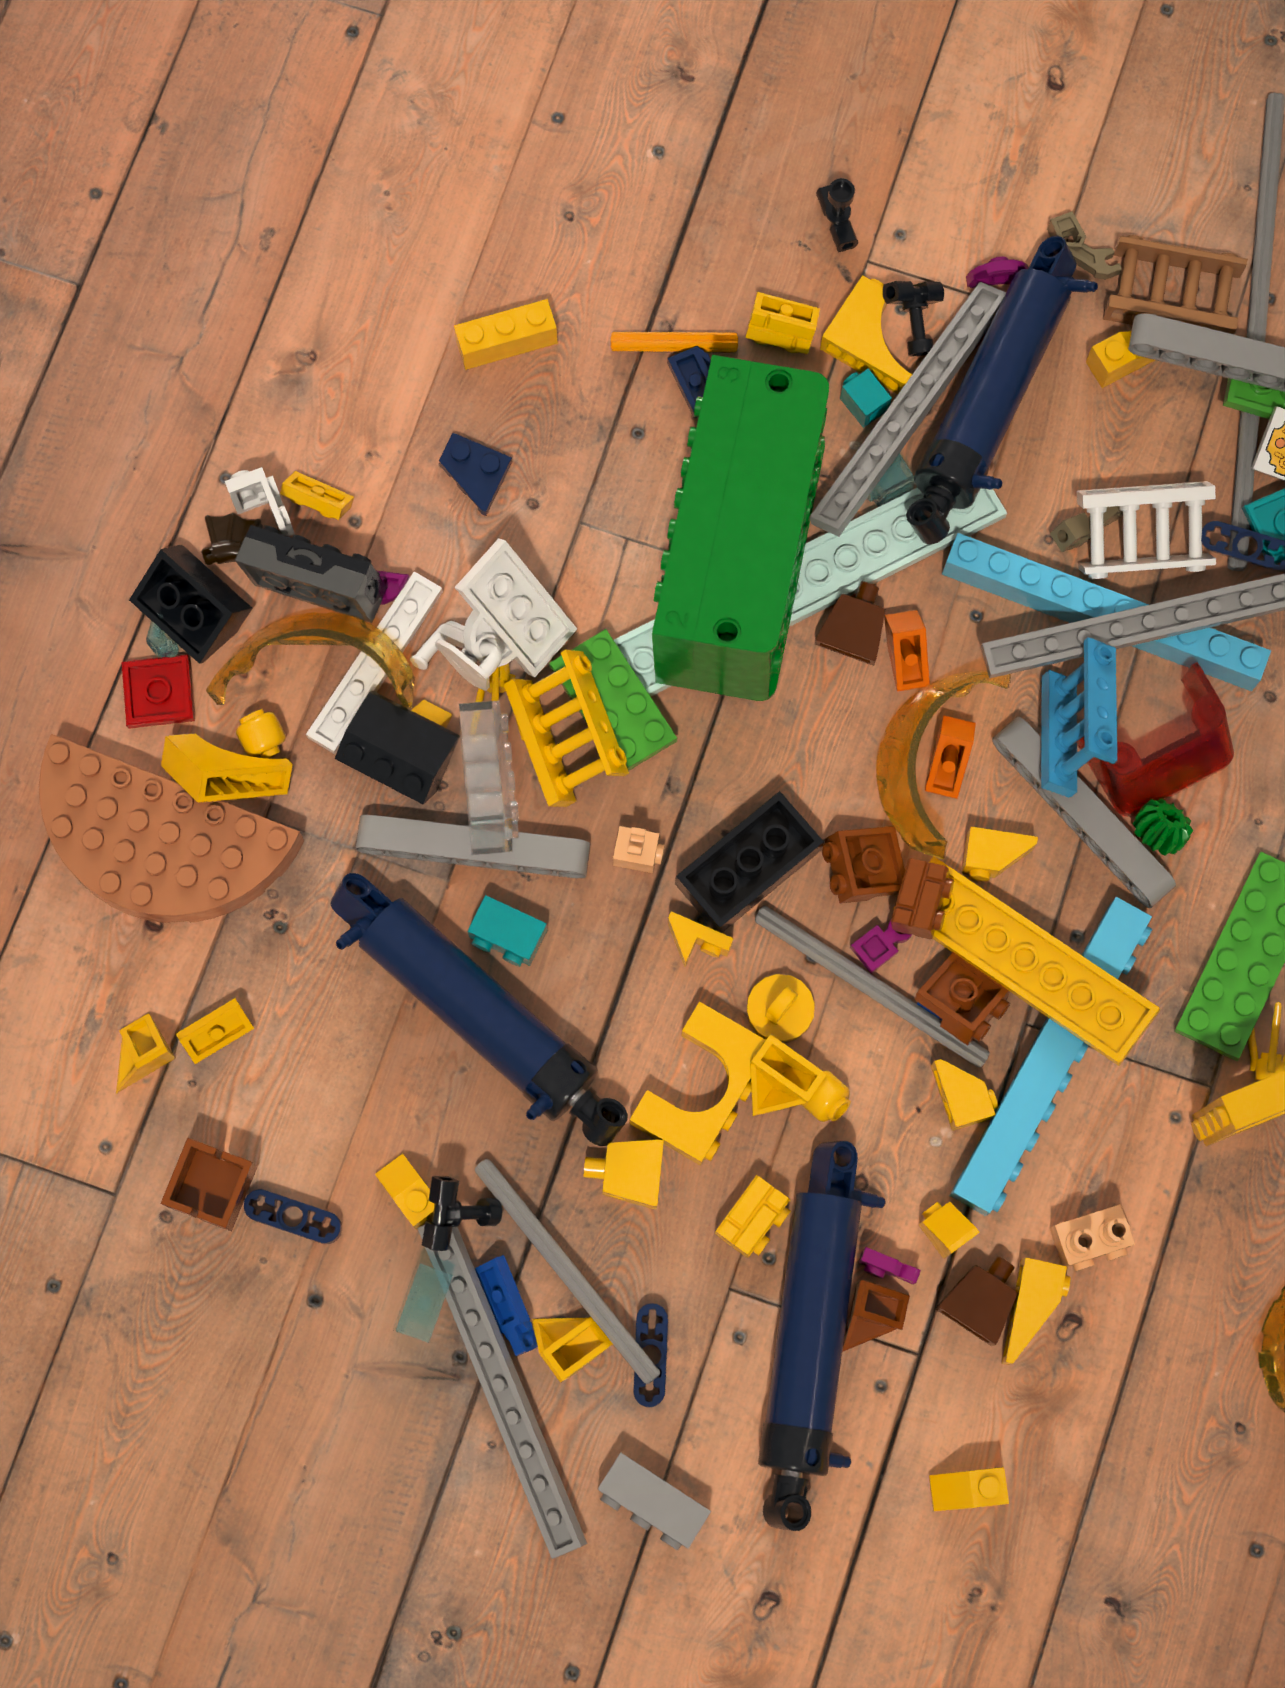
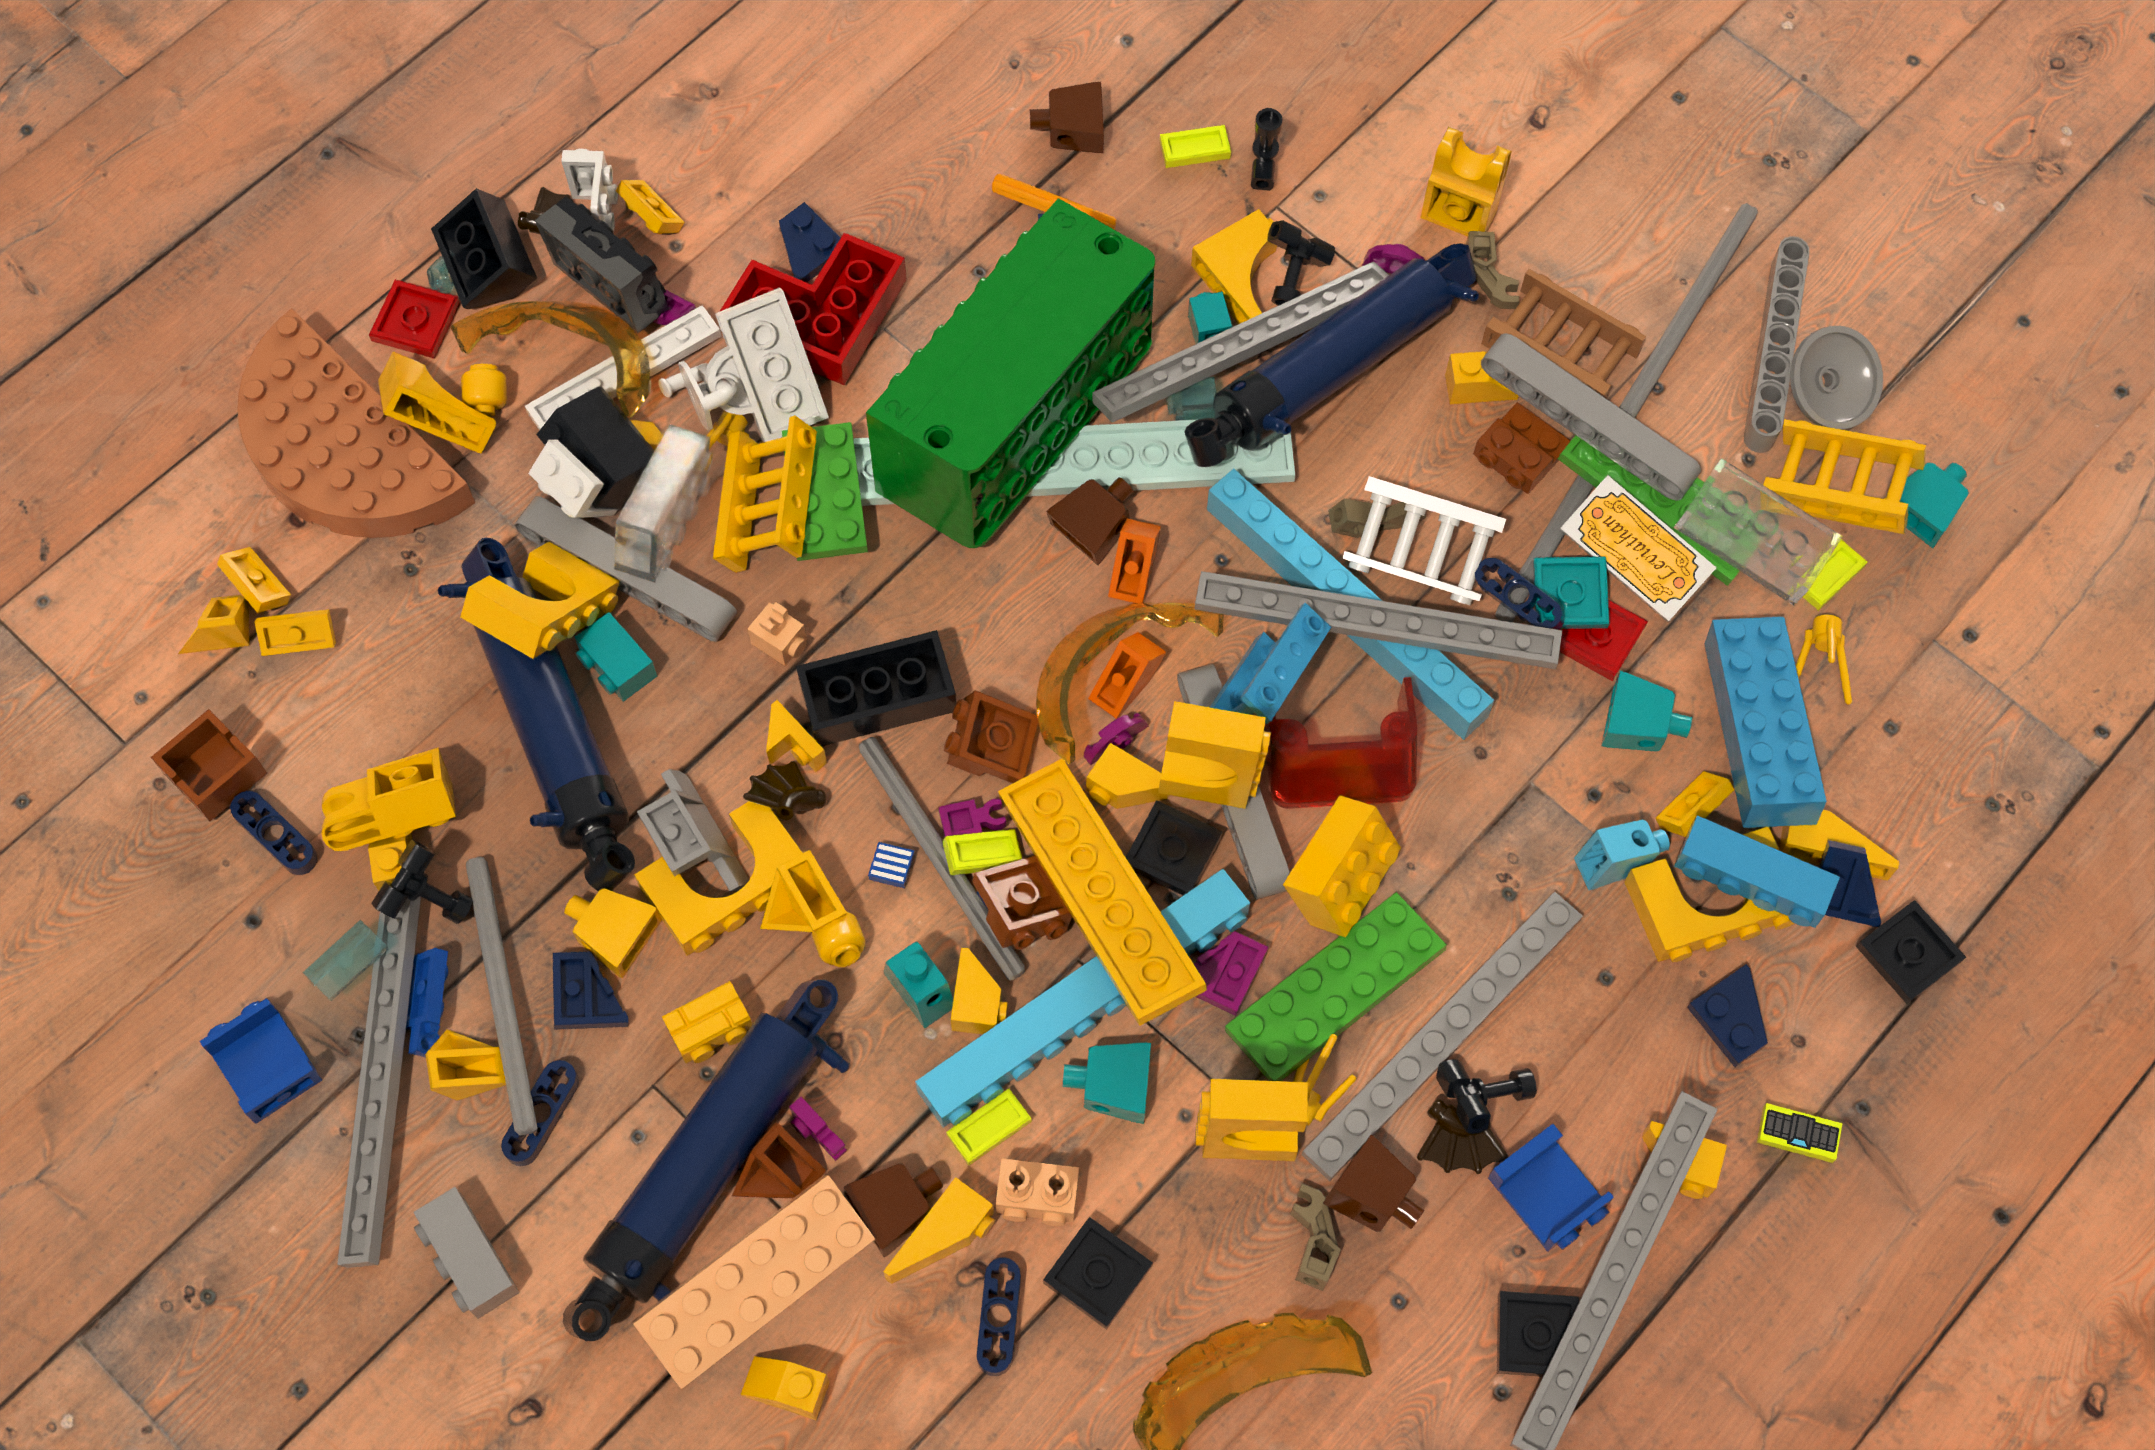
camera: 25 degrees right, 10 degrees down
yellow brick [454,299,558,370] -> none
yellow brick [745,292,820,355] -> none
yellow tile [747,974,815,1042] -> none
dark orange brick [891,858,954,939] -> none
yellow slope [919,1202,980,1259] -> none
green gear [1132,798,1193,856] -> none
none -> blue panel [199,998,322,1124]
none -> yellow plate [217,547,291,613]
none -> yellow brick [322,747,456,851]
none -> yellow arch [460,542,620,659]
none -> white bracket [528,440,618,518]
none -> dark blue wing [552,951,629,1030]
none -> light nougat brick [632,1175,875,1389]
none -> light grey plate [637,769,749,891]
none -> red brick [719,233,907,385]
none -> dark brown arm [743,761,827,820]
none -> blue tile [868,842,915,889]
none -> teal torso [883,941,953,1029]
none -> neon yellow tile [942,829,1022,875]
none -> neon yellow tile [946,1088,1032,1166]
none -> dark blue beam [977,1257,1021,1376]
none -> reddish brown torso [1030,82,1104,153]
none -> black plate [1043,1217,1153,1330]
none -> teal torso [1062,1042,1151,1124]
none -> magenta plate [1083,713,1149,766]
none -> black plate [1126,800,1223,896]
none -> yellow arch [1158,701,1271,809]
none -> neon yellow tile [1160,125,1231,168]
none -> magenta wing [1193,931,1269,1016]
none -> yellow brick [1283,795,1401,938]
none -> yellow brick [1420,126,1512,237]
none -> dark orange plate [1473,402,1571,494]

